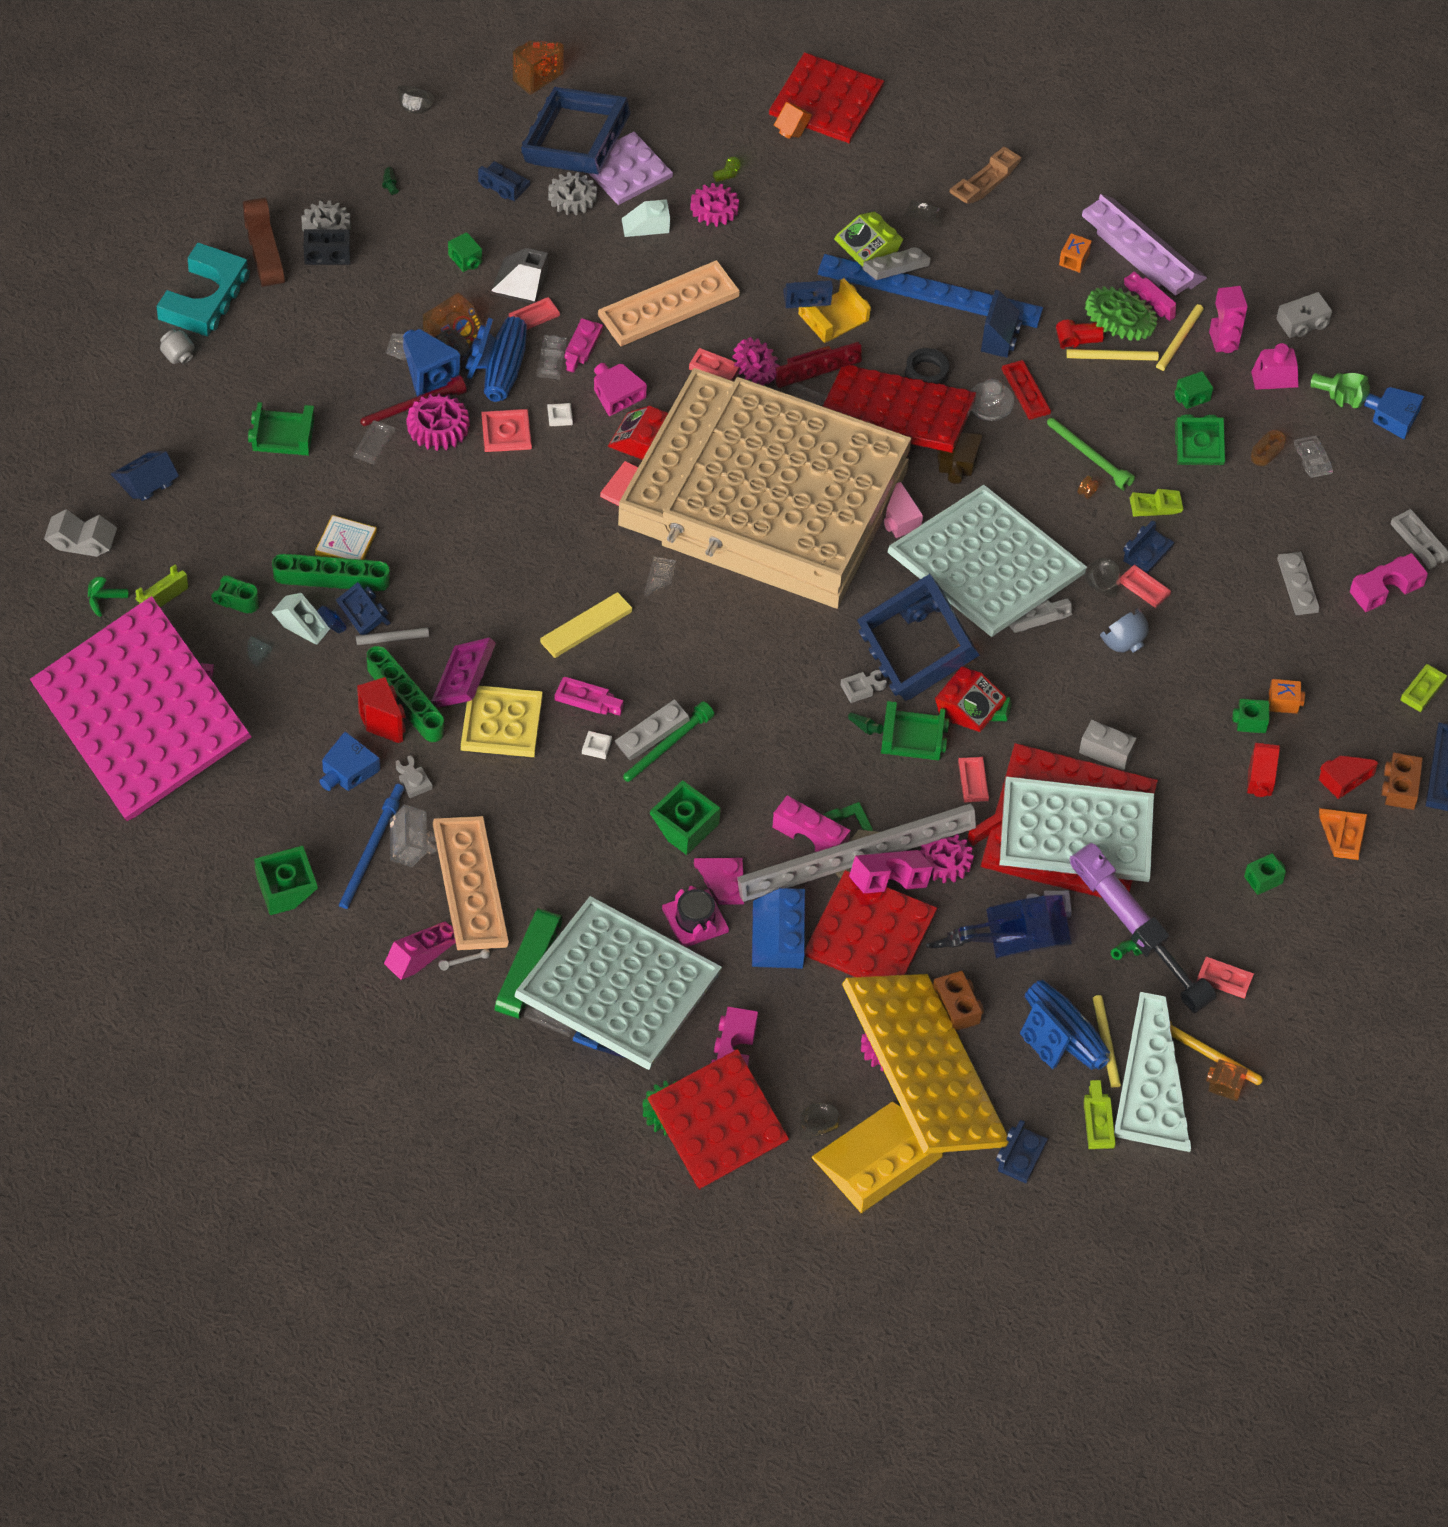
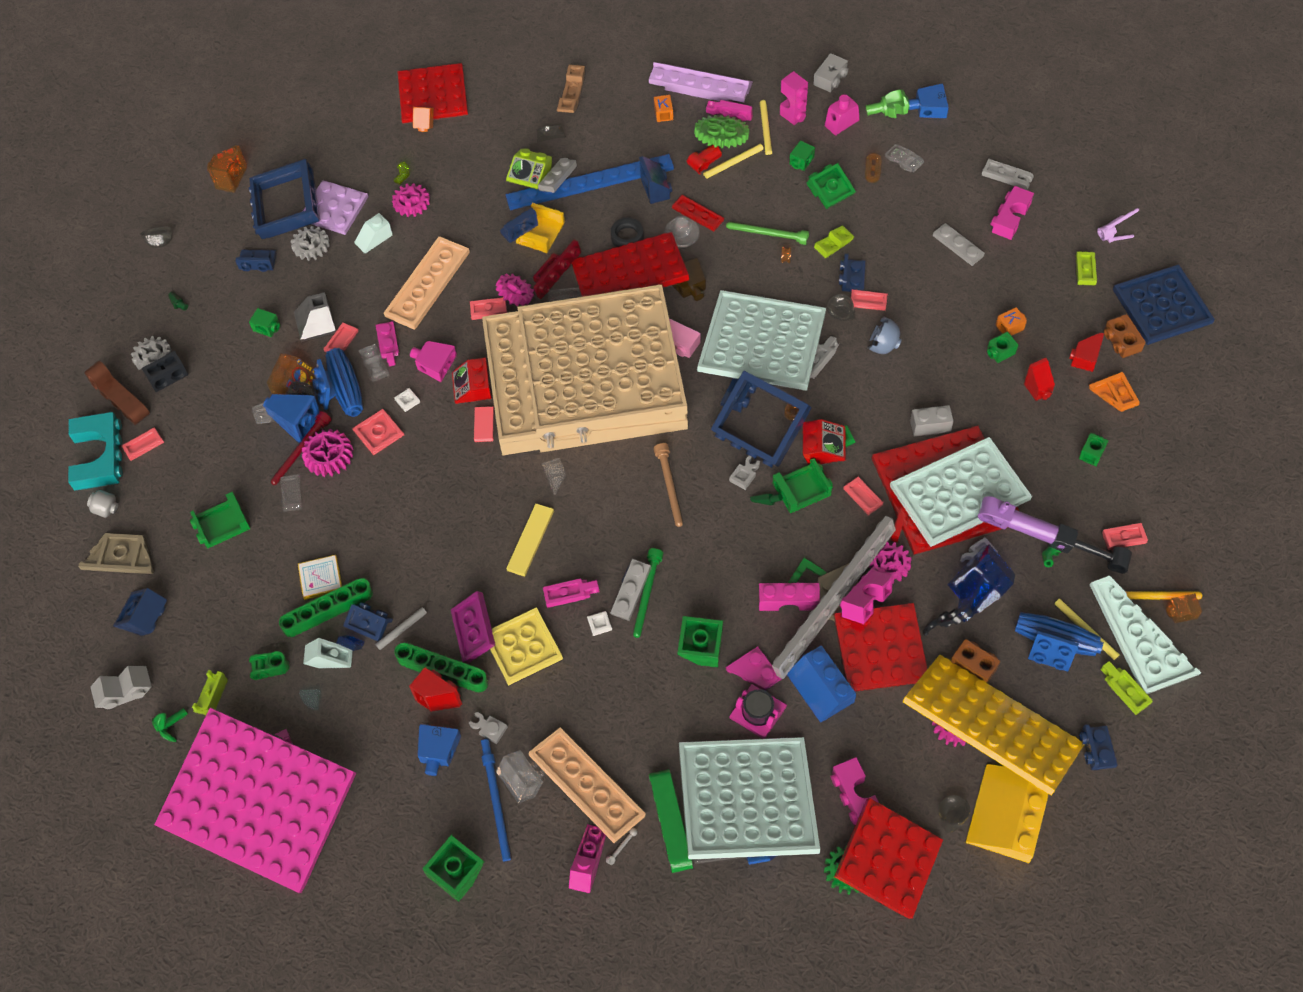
camera: 25 degrees left, 5 degrees up
none -> dark tan wing [78,533,154,574]
none -> coral tile [122,427,164,461]
none -> medium nougat piece [654,443,683,527]

